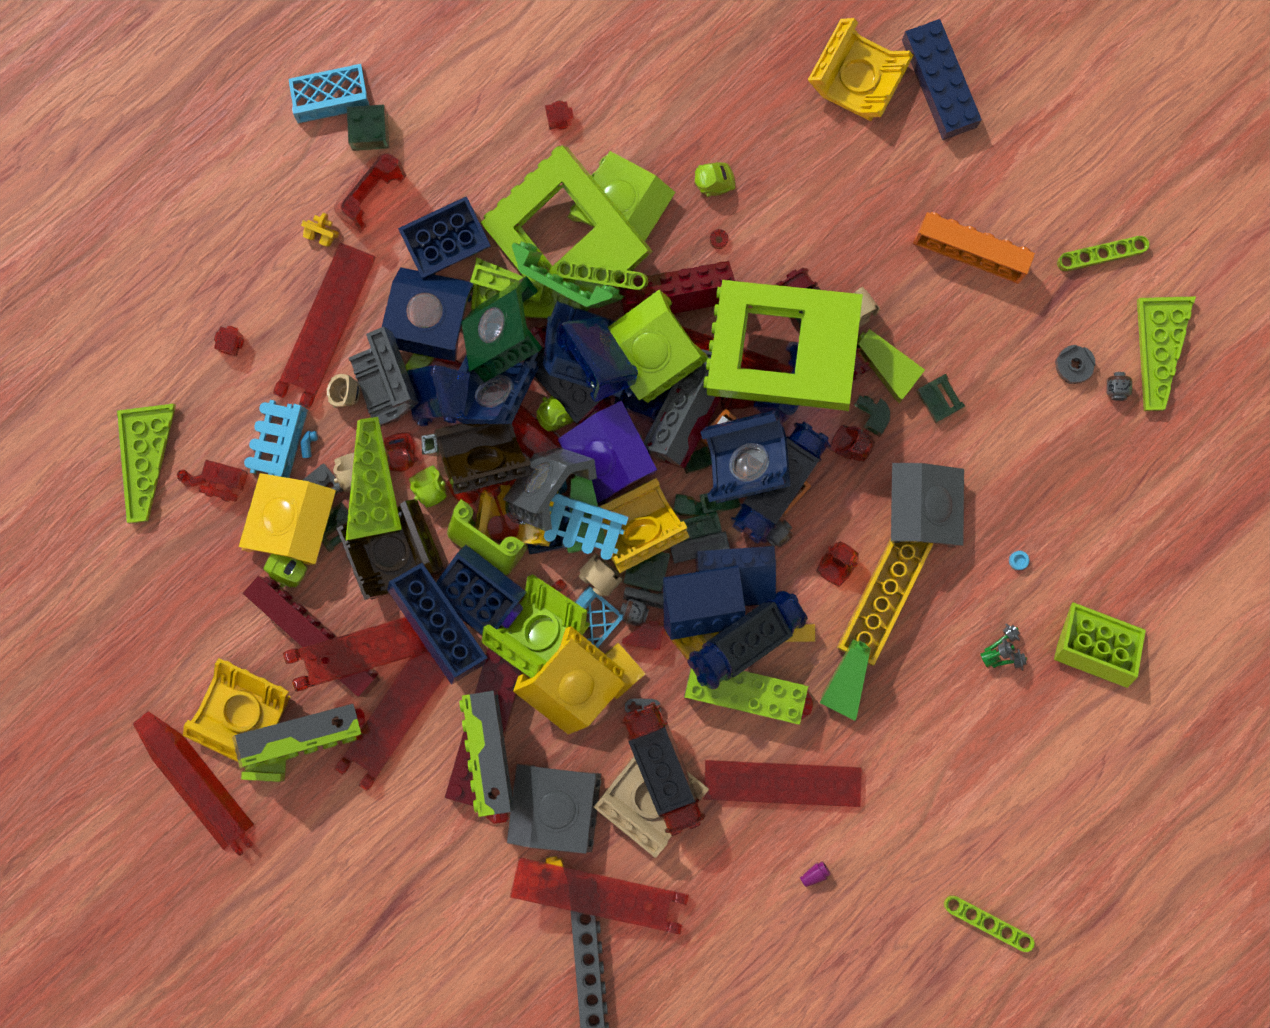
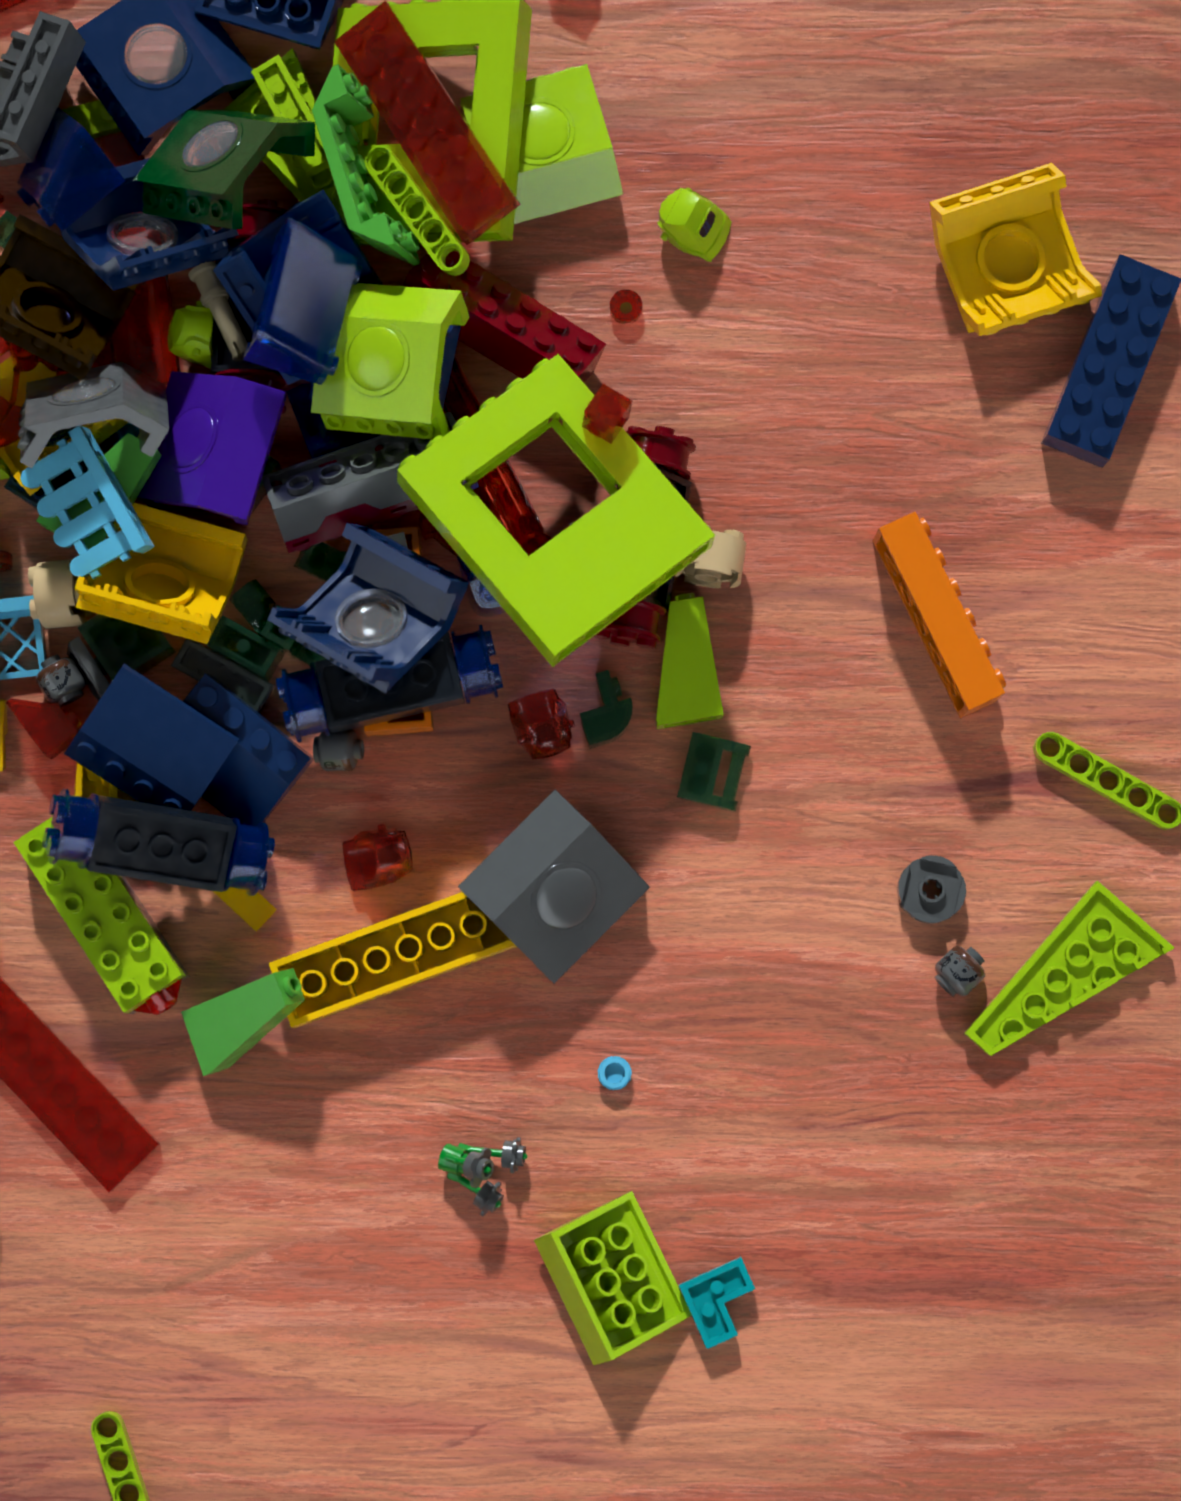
camera: 40 degrees right, 0 degrees up
none -> dark tan pin [188,261,253,362]
none -> clear red plate [334,1,521,245]
none -> clear red brick [582,383,633,444]
none -> teal plate [678,1256,755,1349]

